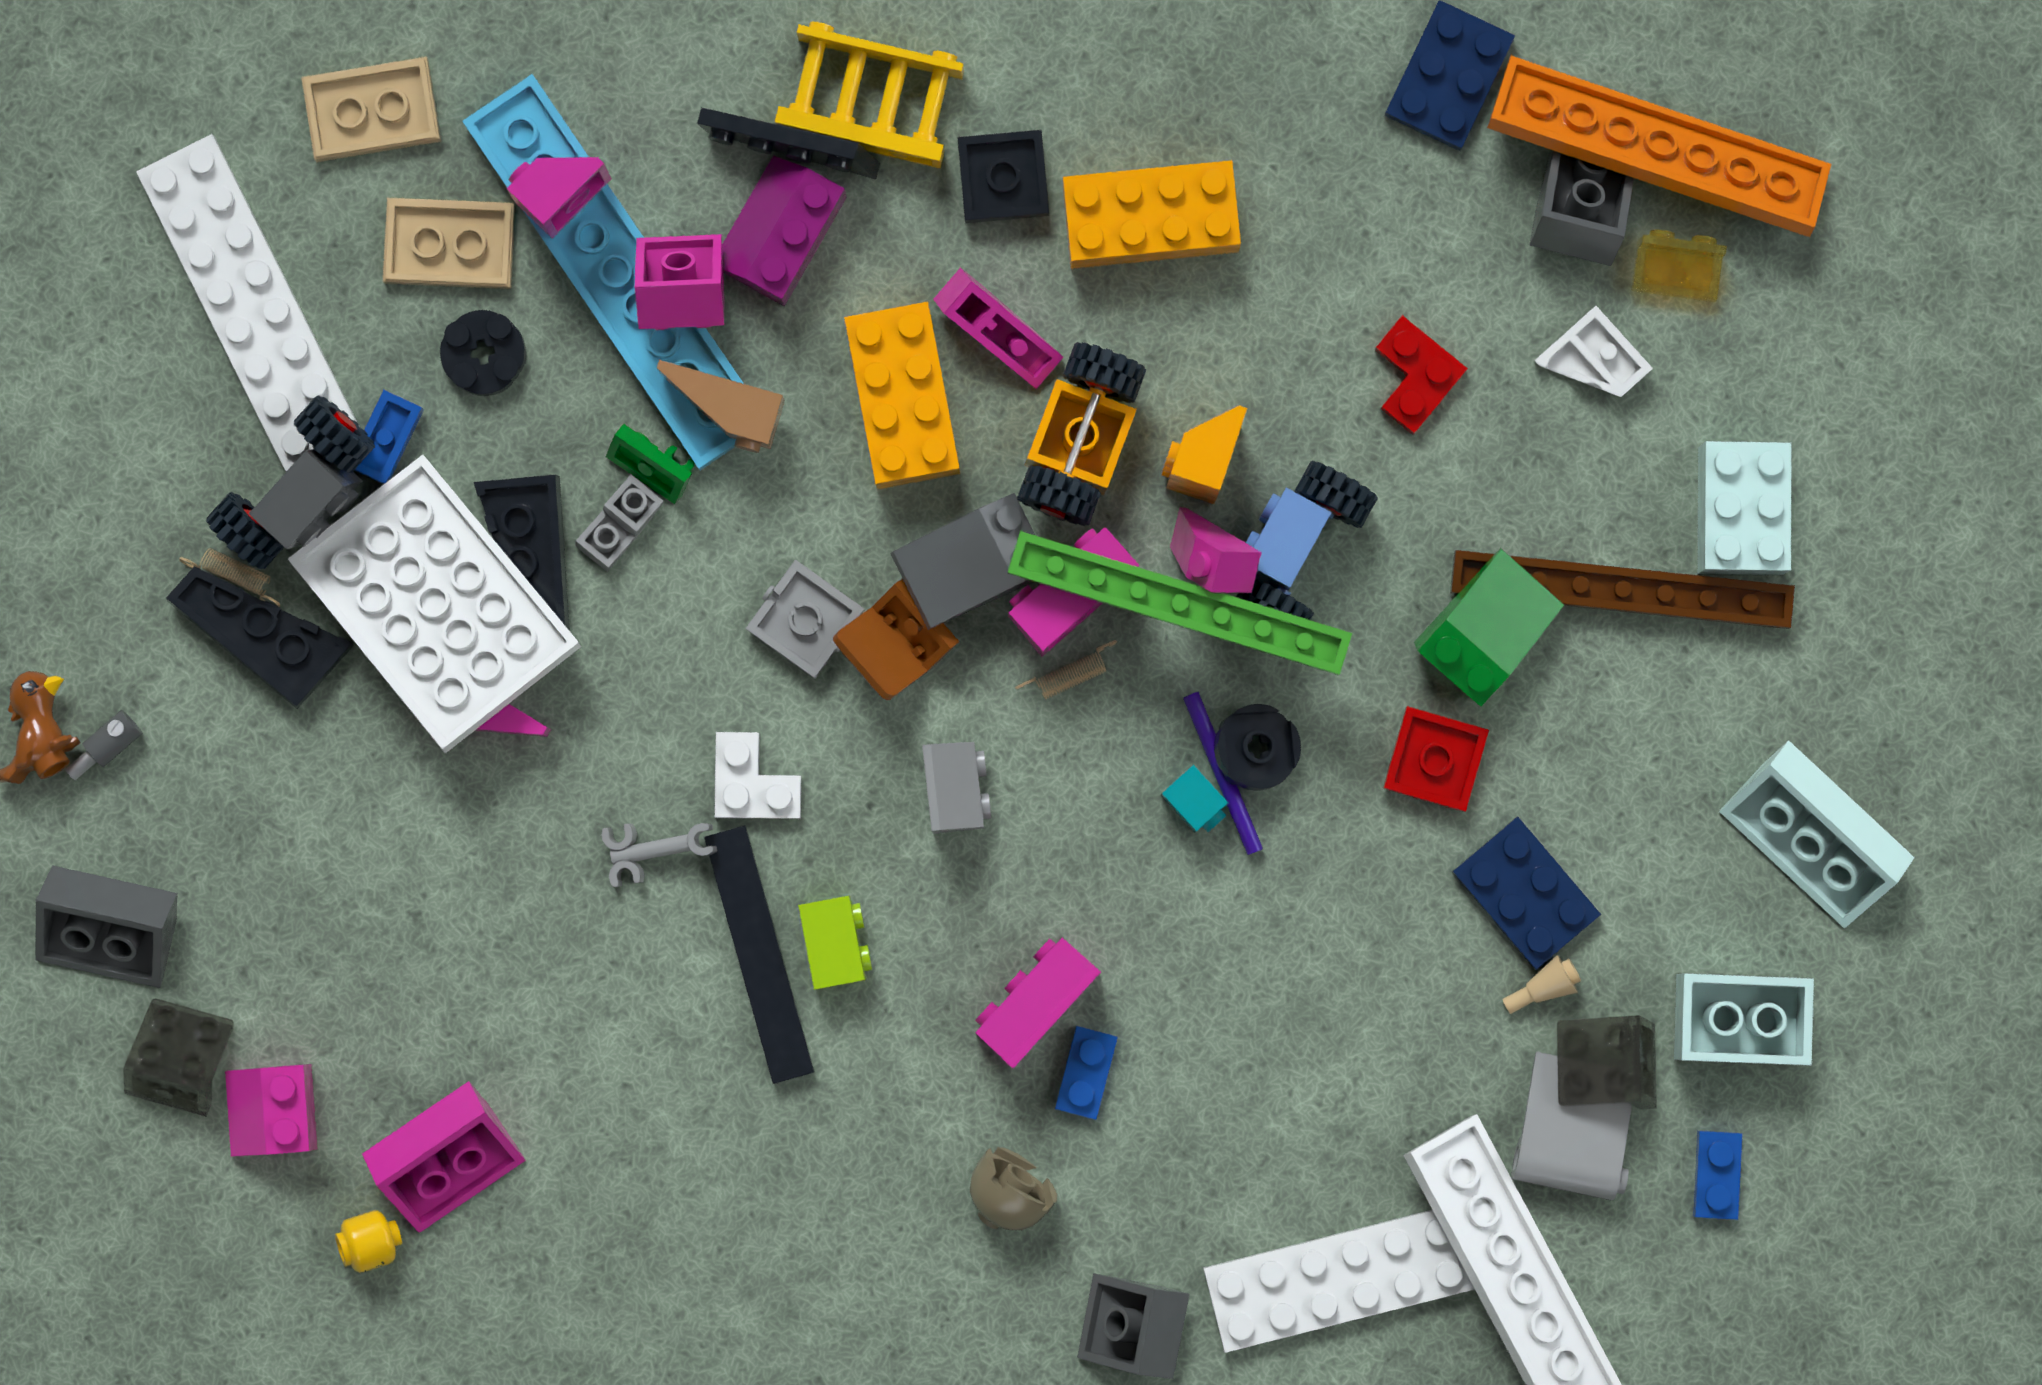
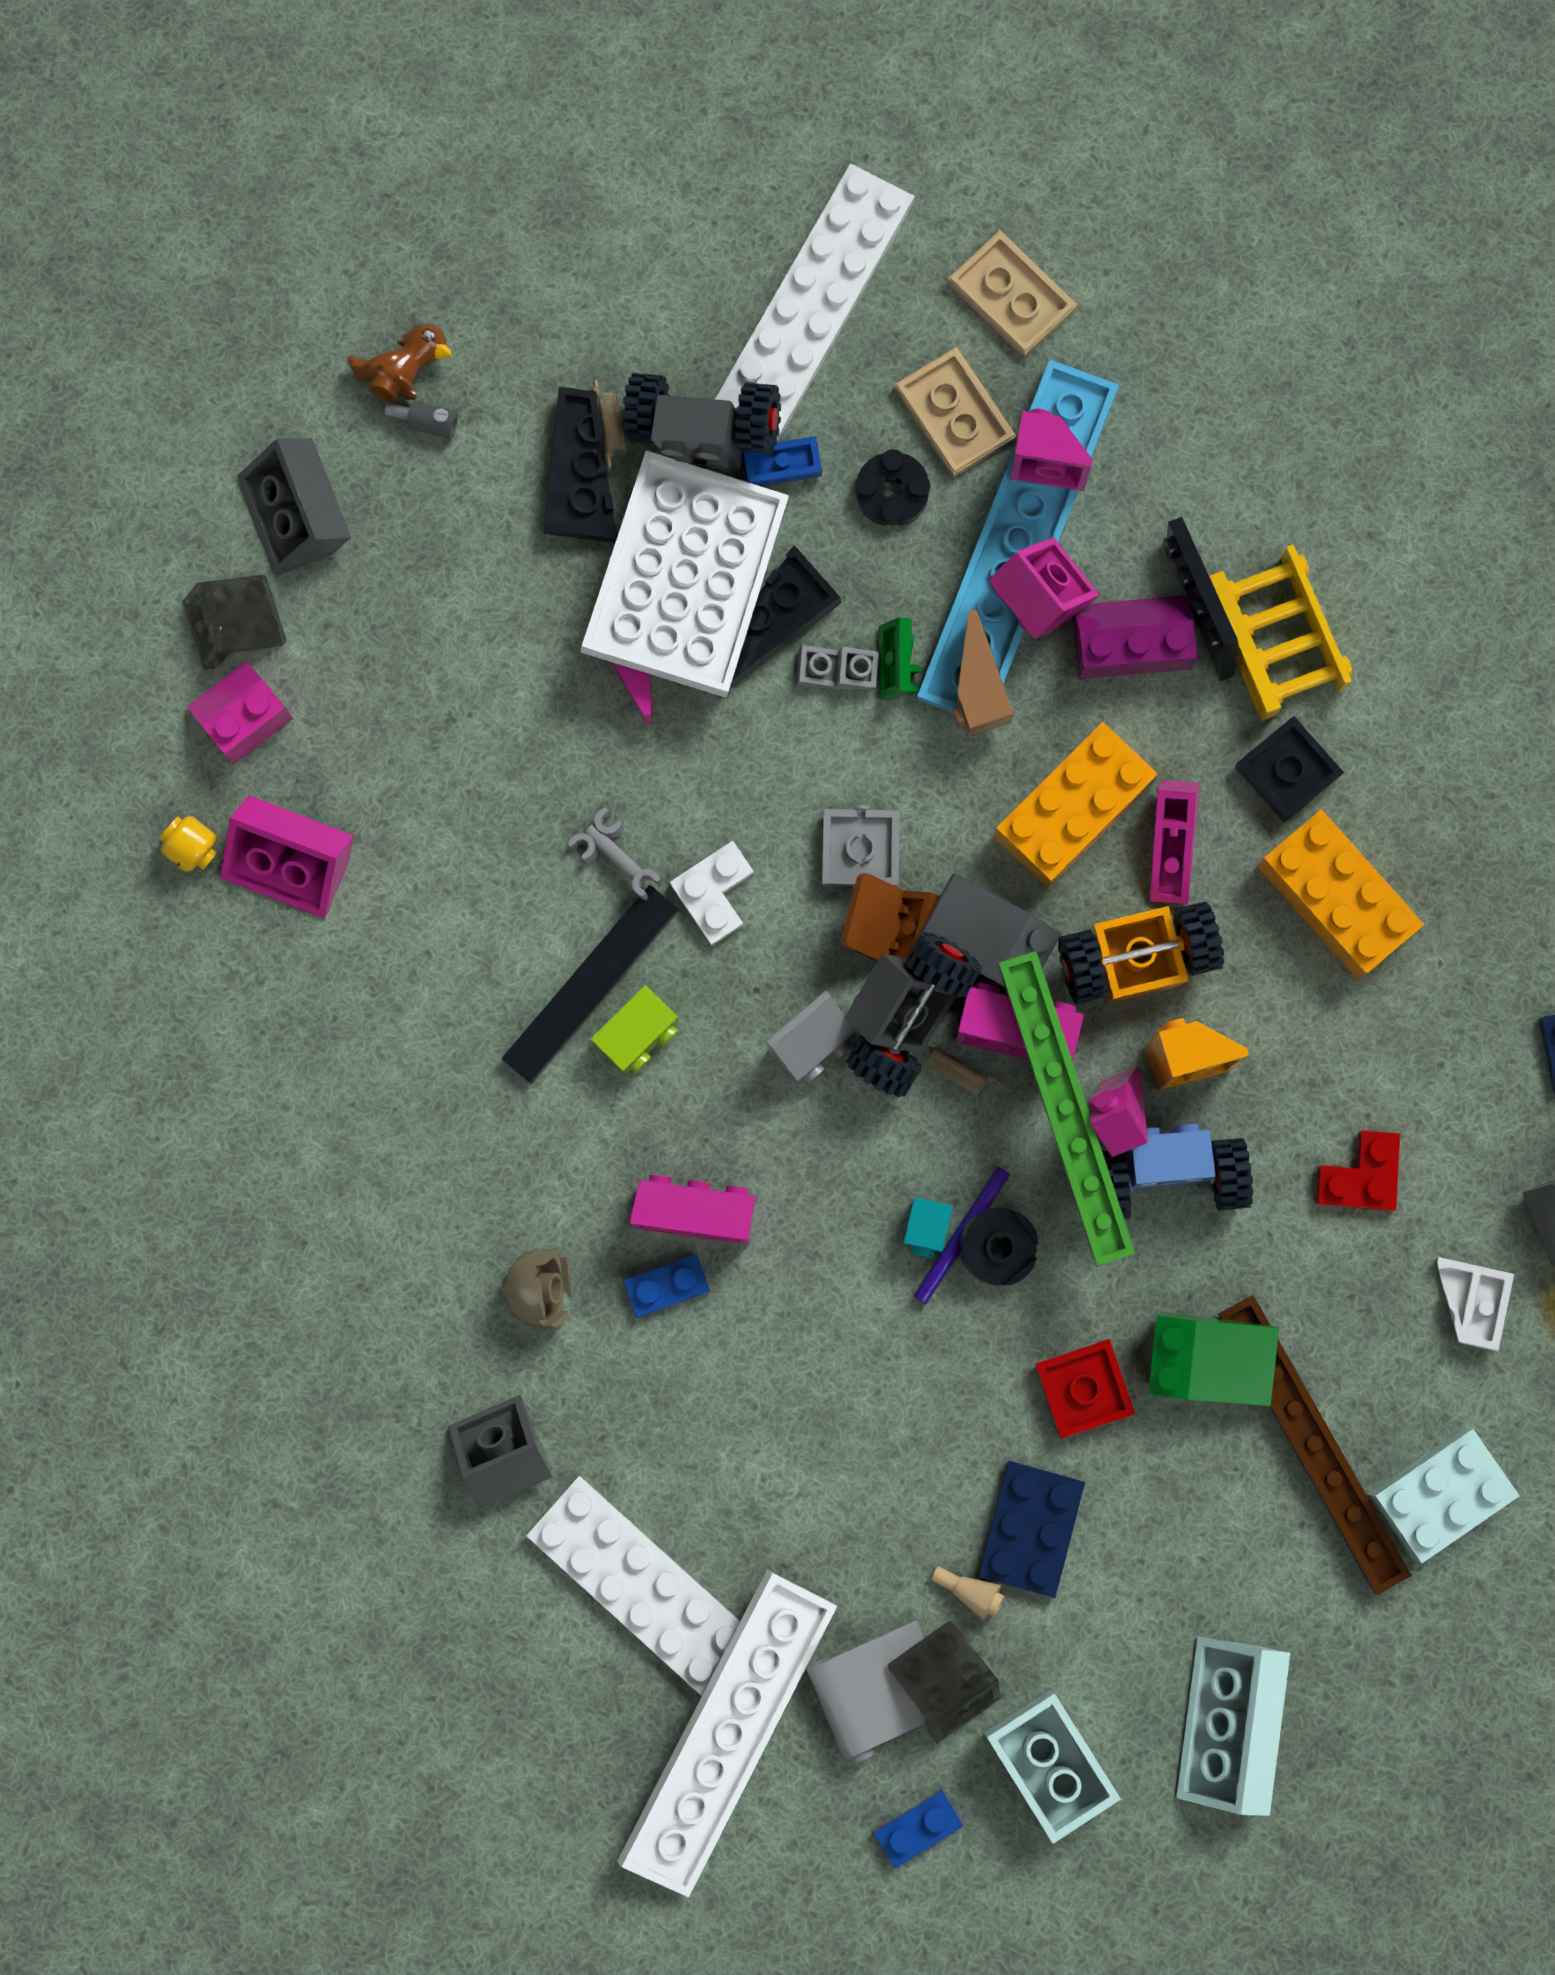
camera: 60 degrees right, 5 degrees down
none -> brick [845,932,982,1097]

